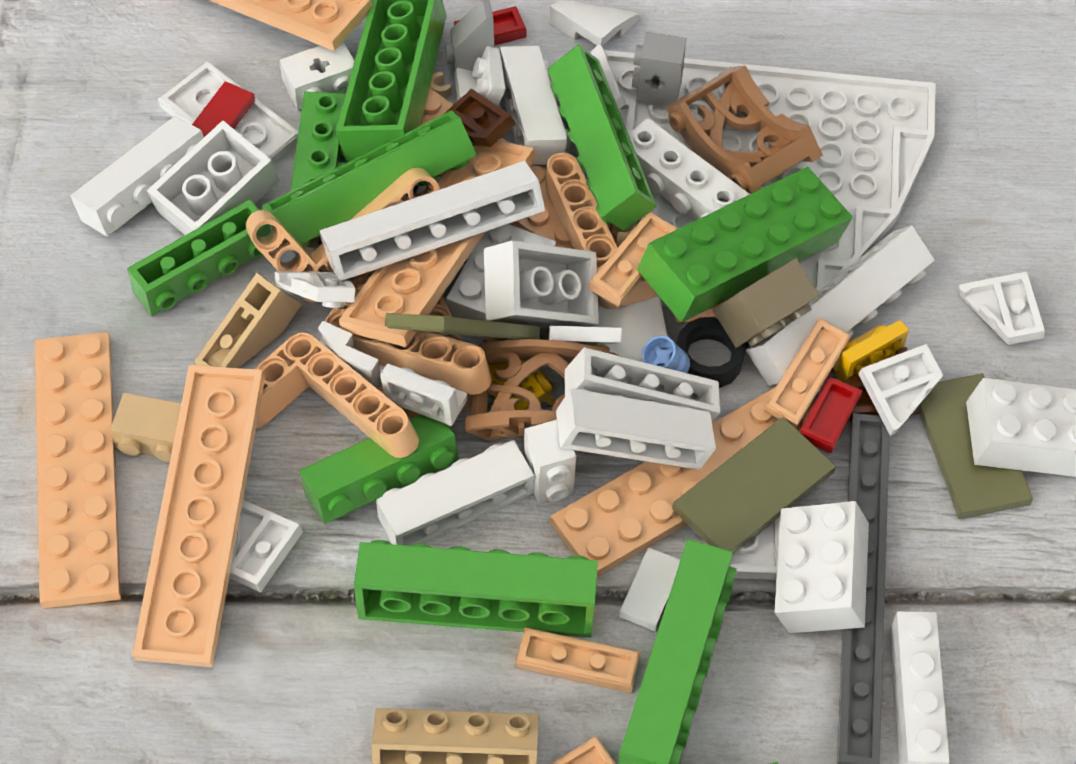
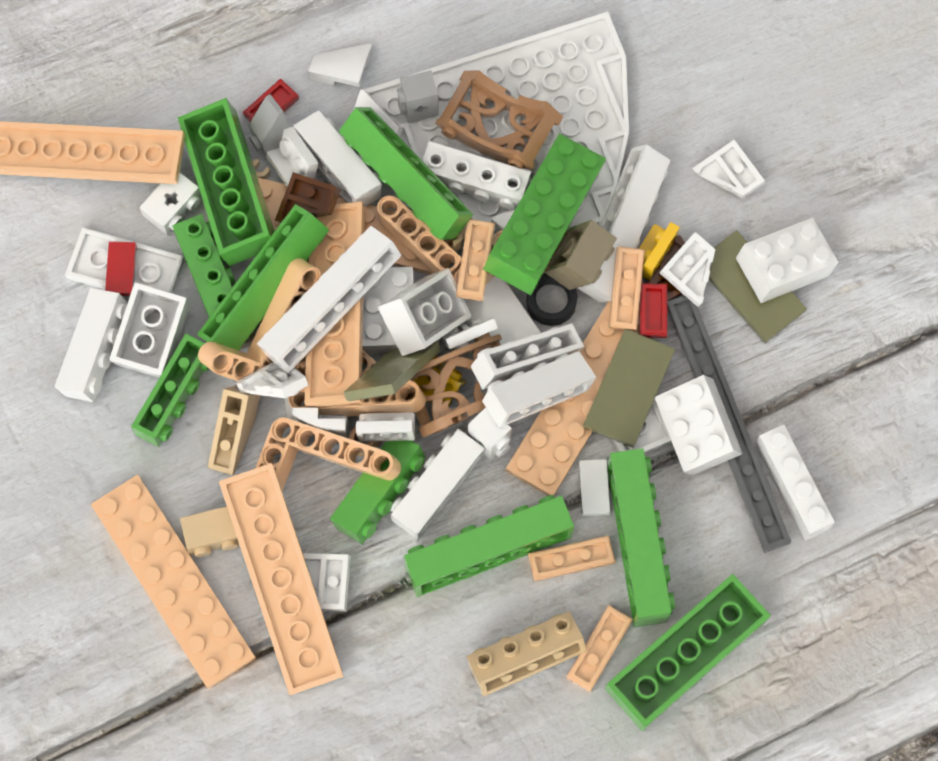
camera: 25 degrees left, 15 degrees up
light blue wheel [642,335,690,373] -> none

